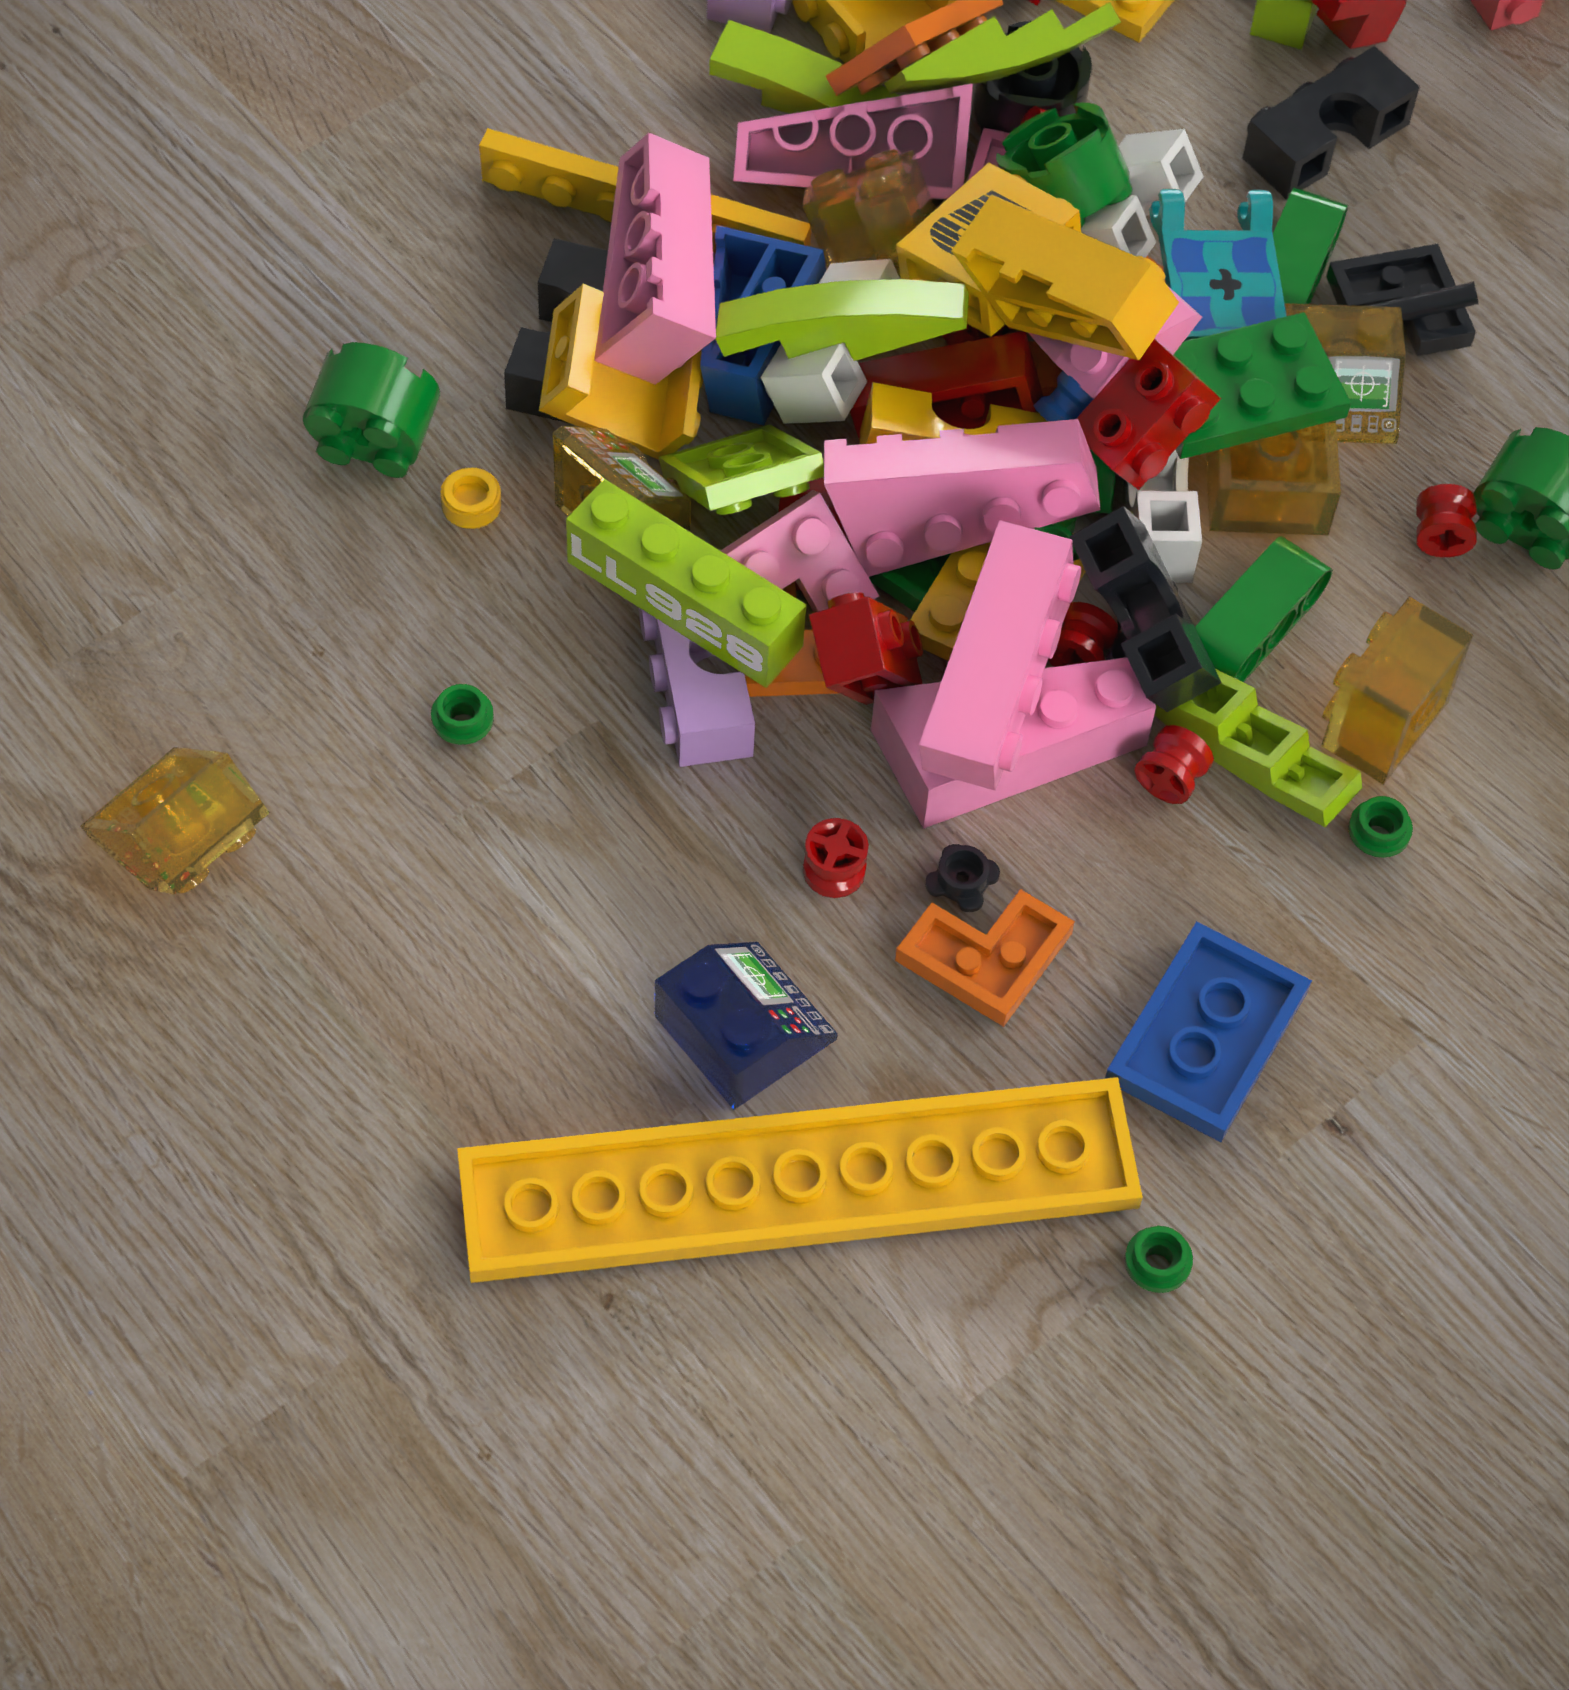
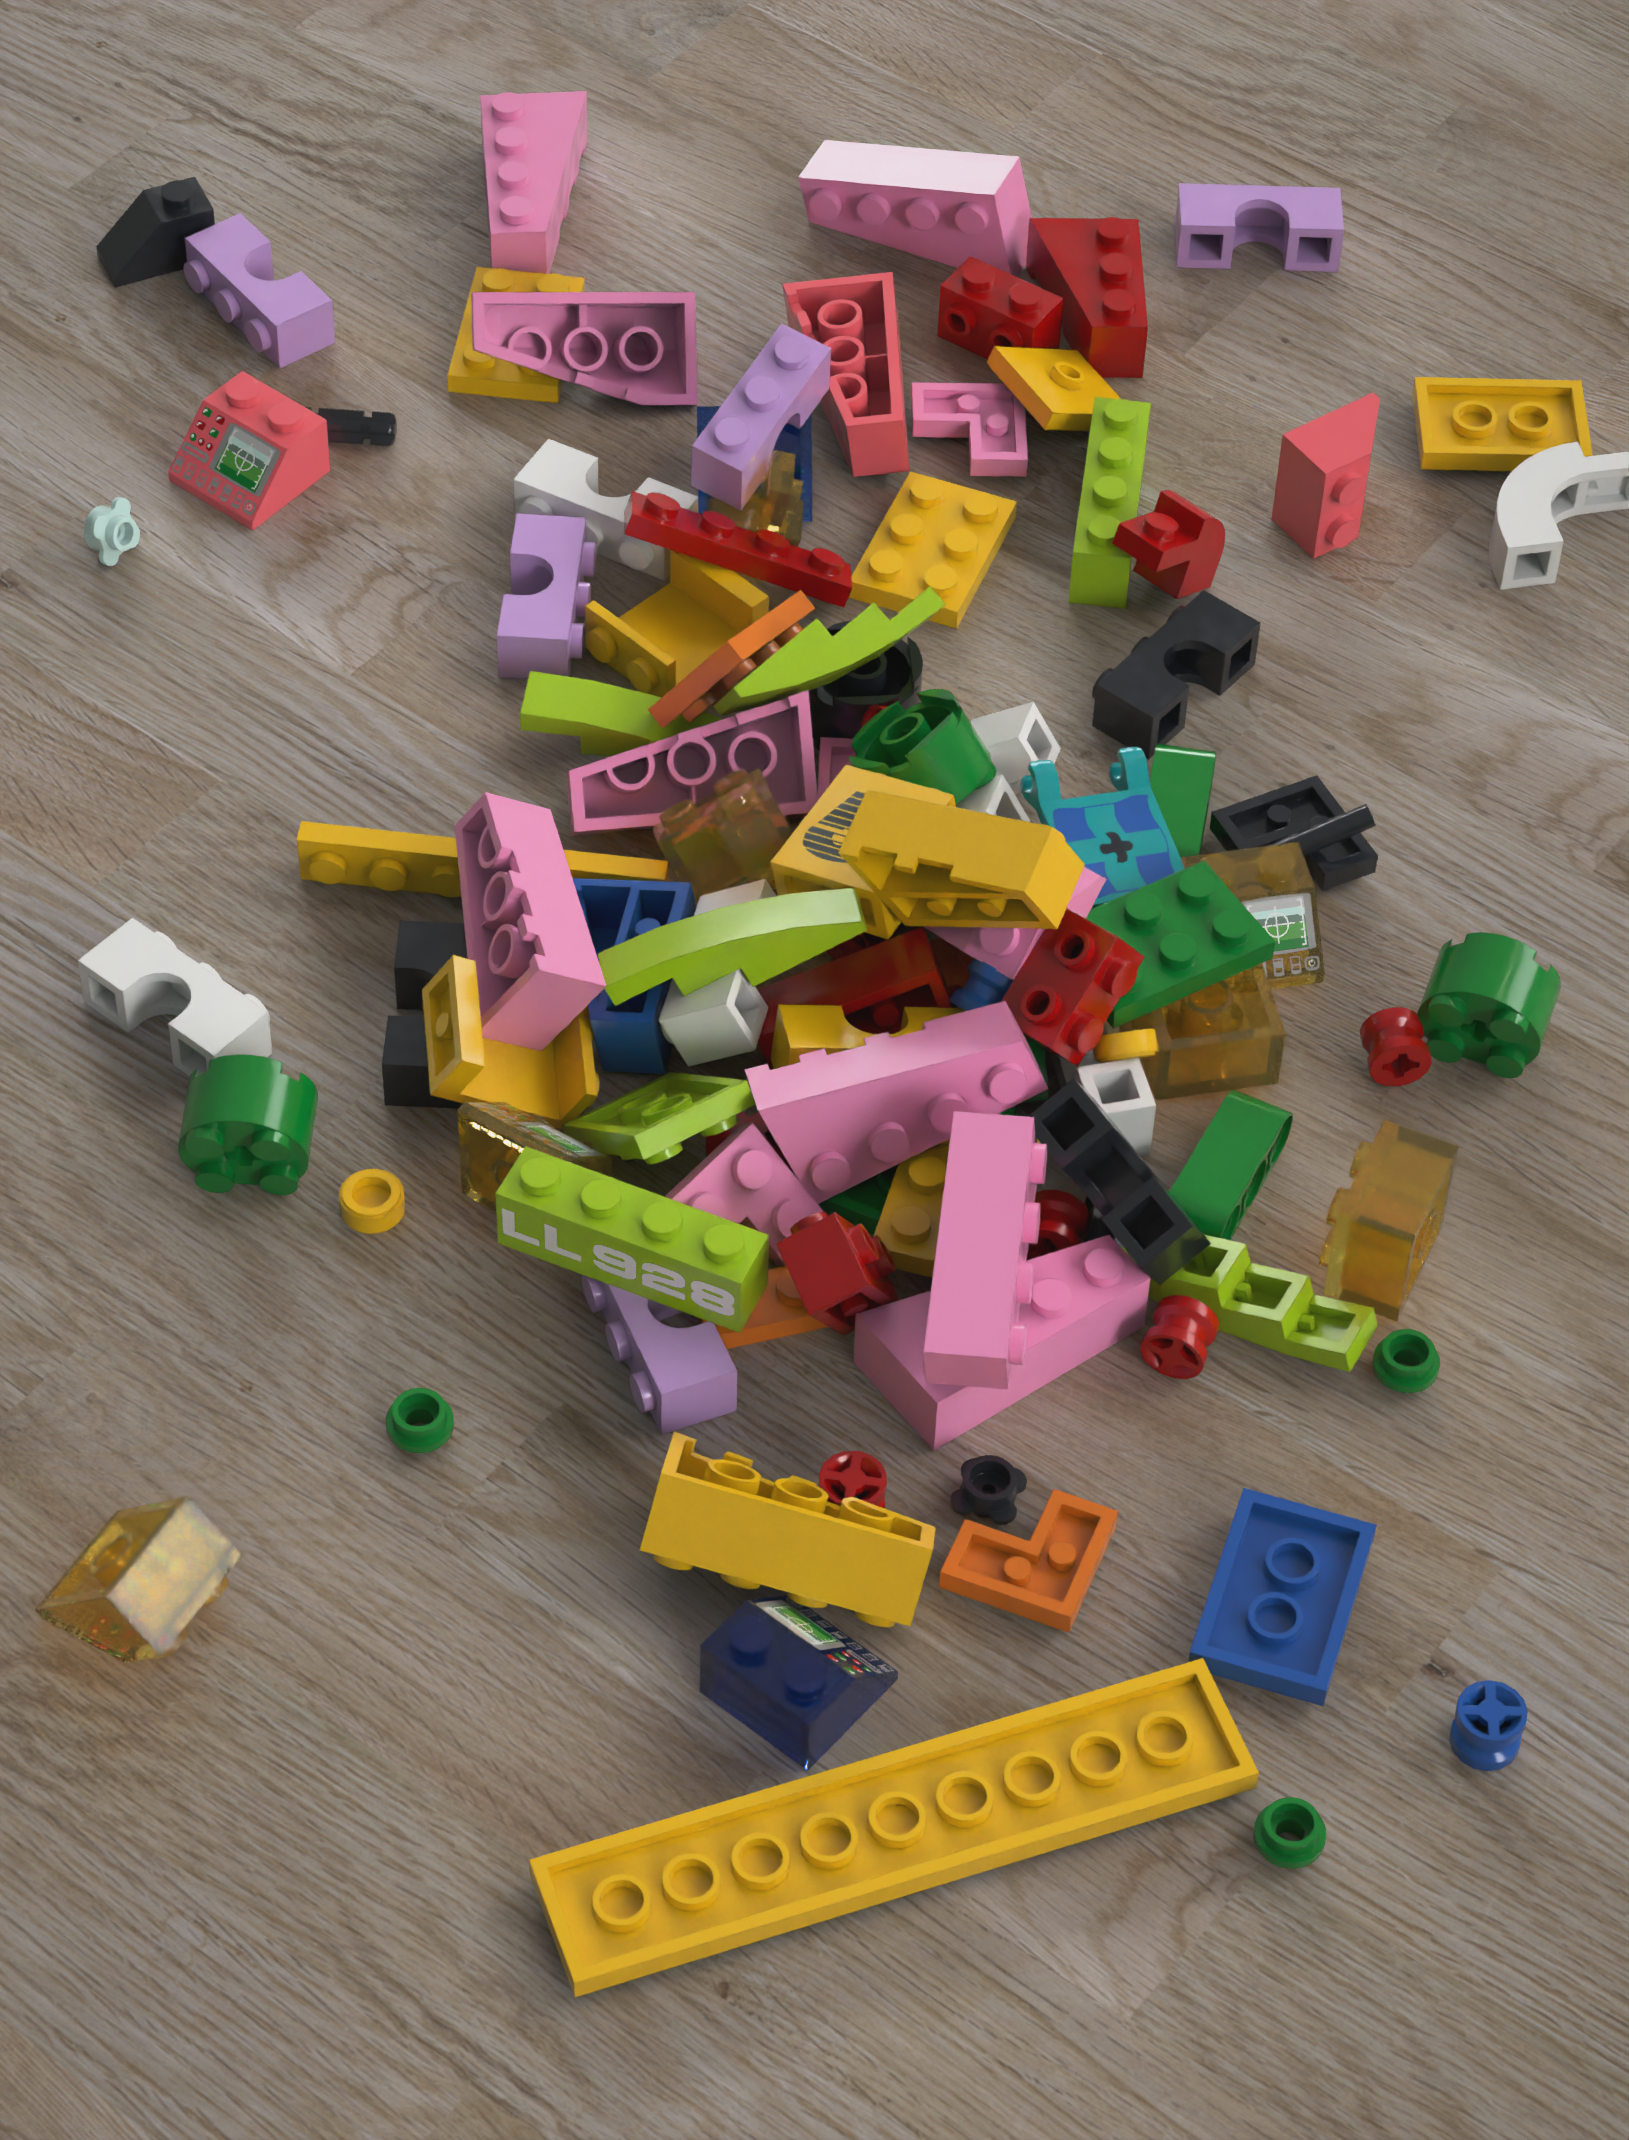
camera: 10 degrees left, 10 degrees down
none -> white arch [78,918,272,1076]
none -> yellow wedge [639,1431,936,1627]
none -> yellow tile [1093,1029,1158,1063]
none -> blue wheel [1449,1680,1528,1771]

